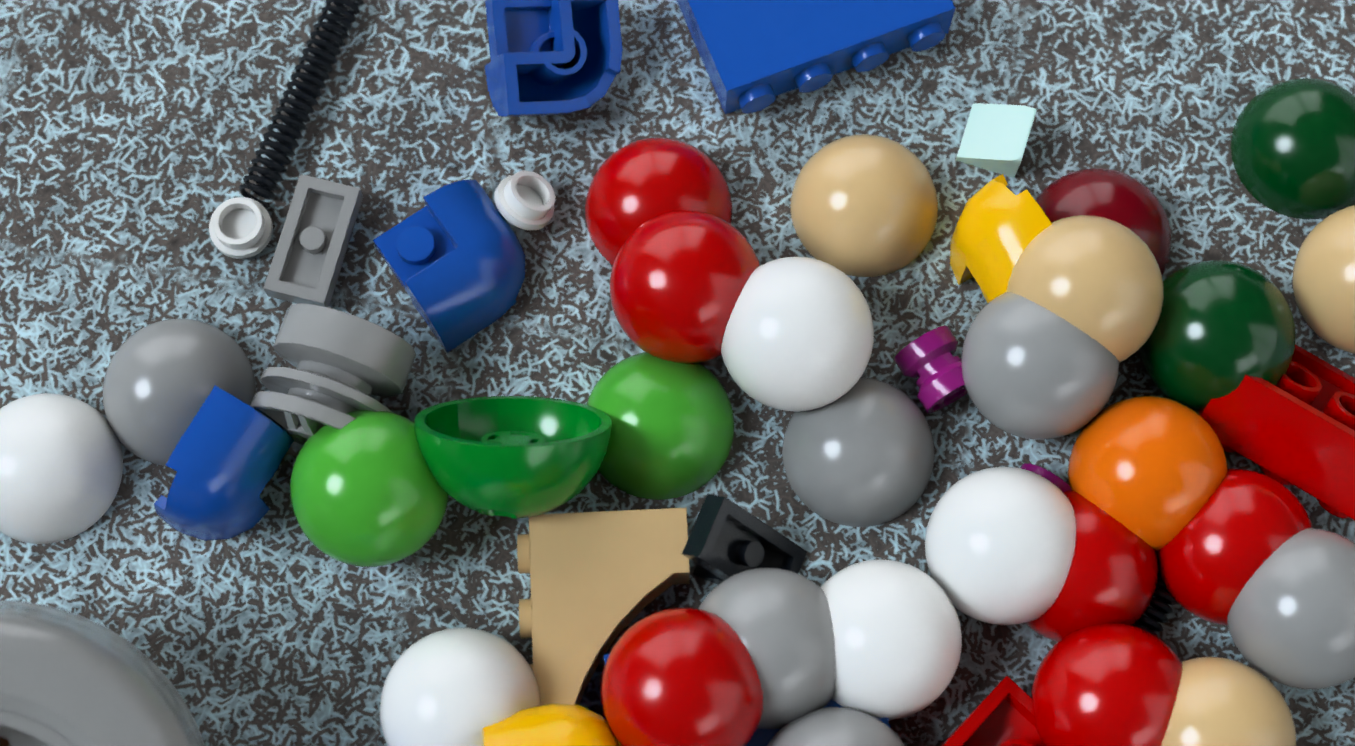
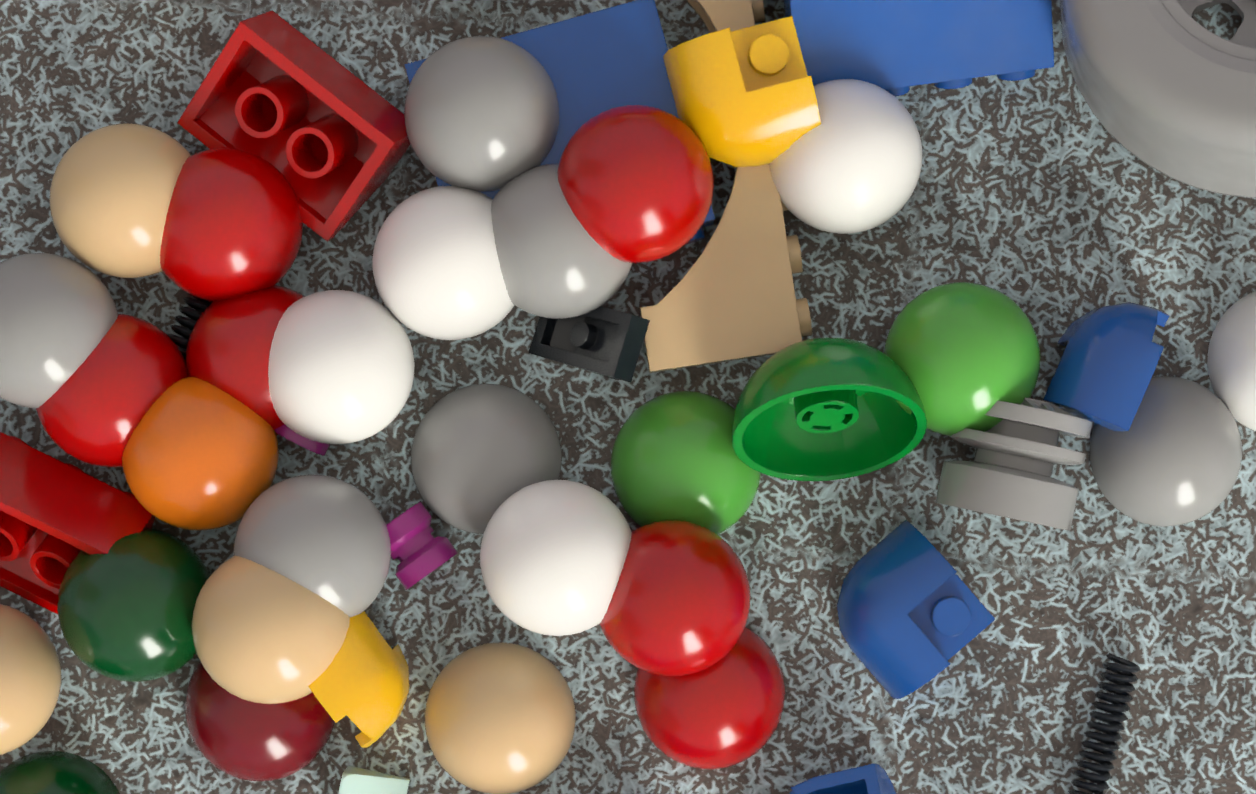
camera: 175 degrees right, 15 degrees up
white plate [209,197,273,259] -> none
light grey plate [263,174,363,307] -> none
white plate [494,170,556,231] -> none

